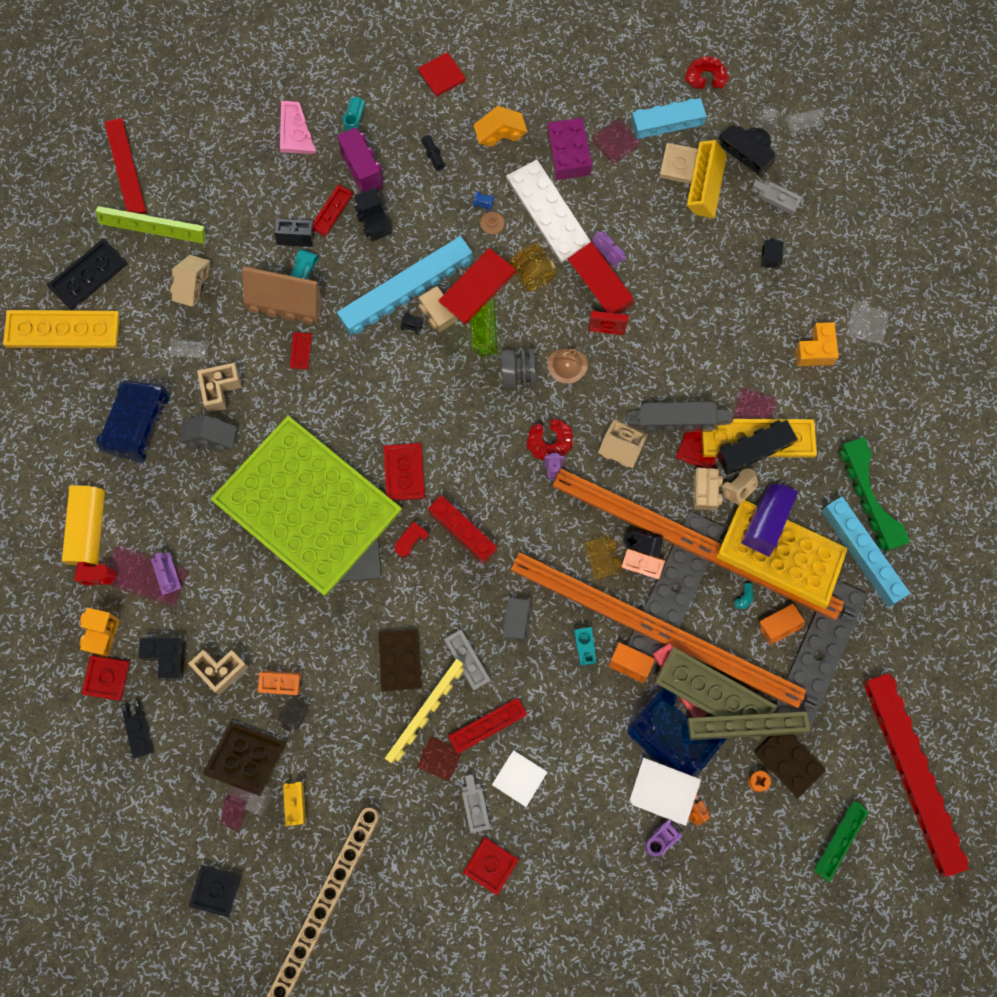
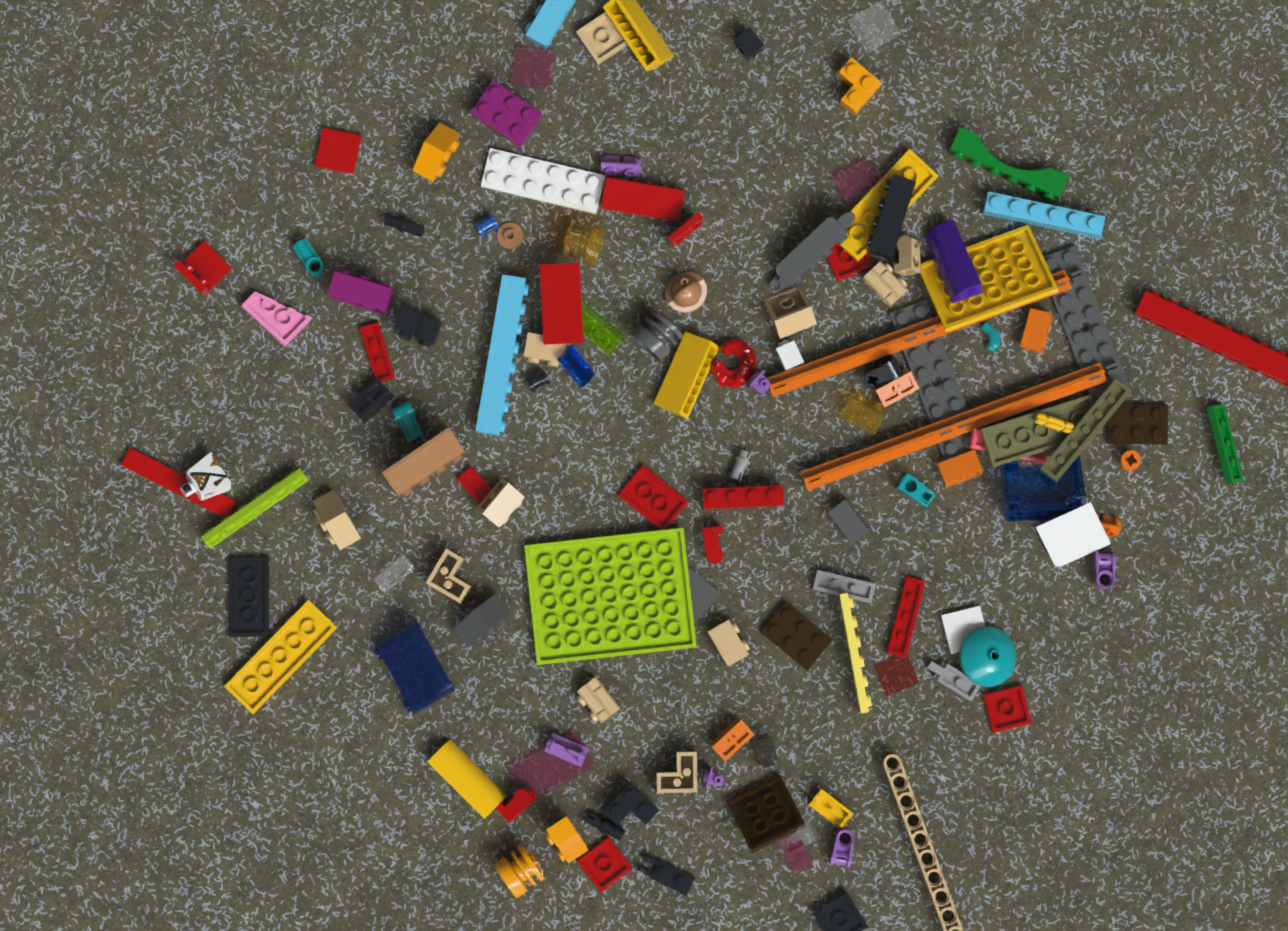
camera: 45 degrees left, 10 degrees up
none -> red bracket [173,241,232,296]
none -> white torso [180,452,231,500]
none -> brick [476,478,525,528]
none -> light orange wheel [493,844,545,898]
none -> clear blue tile [557,345,595,388]
none -> tan brick [576,677,620,723]
none -> black pin [584,811,625,841]
none -> yellow brick [653,332,719,419]
none -> medium lavender hinge [703,768,724,788]
none -> tan brick [708,620,750,667]
none -> light grey pin [729,449,752,481]
none -> white brick [775,339,804,371]
none -> medium lavender piece [830,829,854,869]
none -> teal dish [959,626,1016,687]
none -> yellow axle [1035,413,1074,434]

